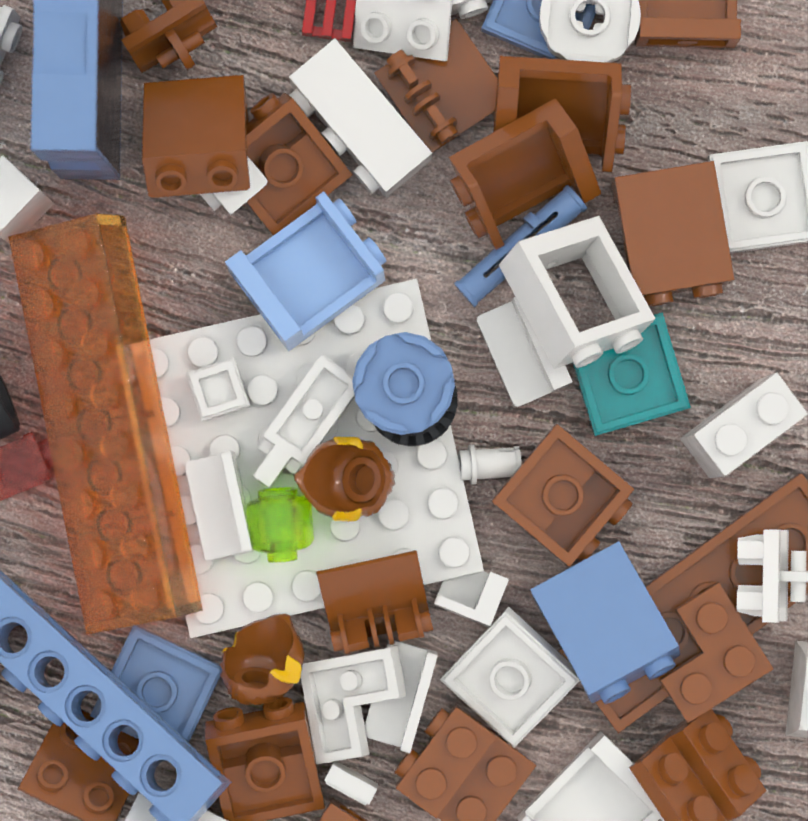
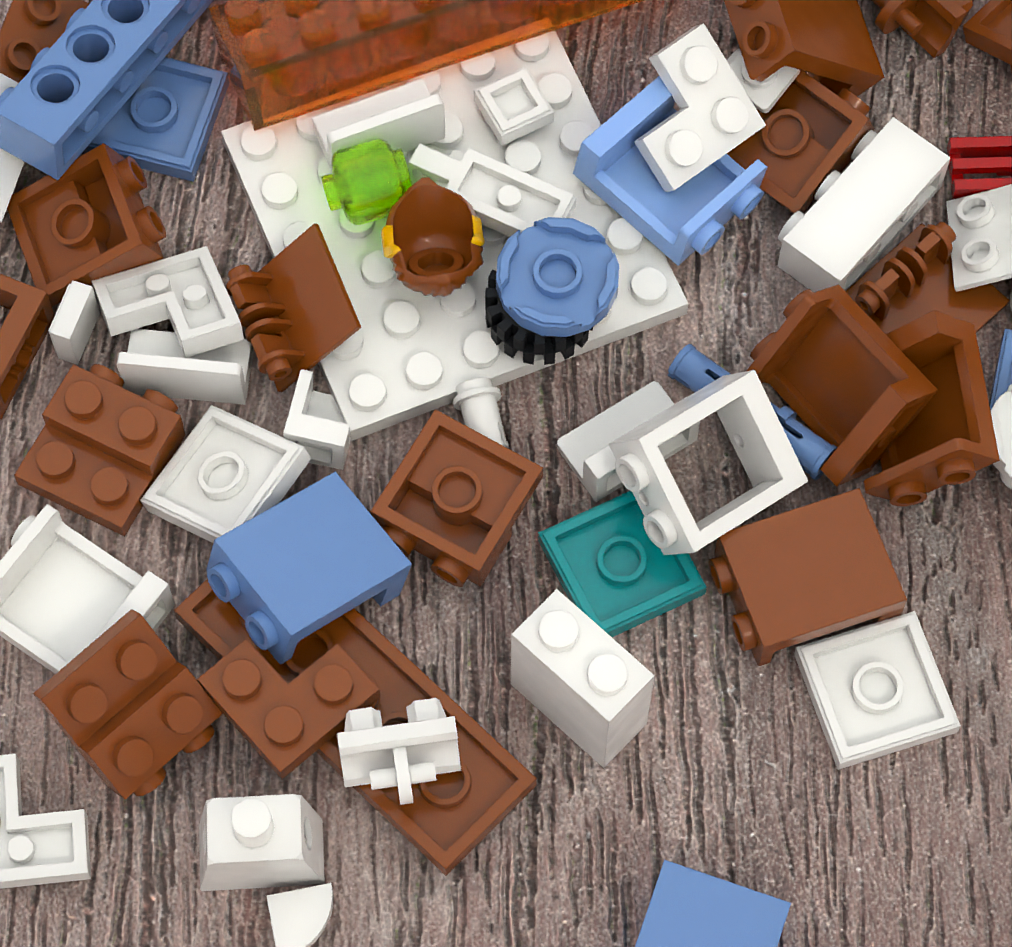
camera: 80 degrees right, 20 degrees down
dark orange hair [219,614,305,705] -> none
none -> white plate [634,23,766,192]

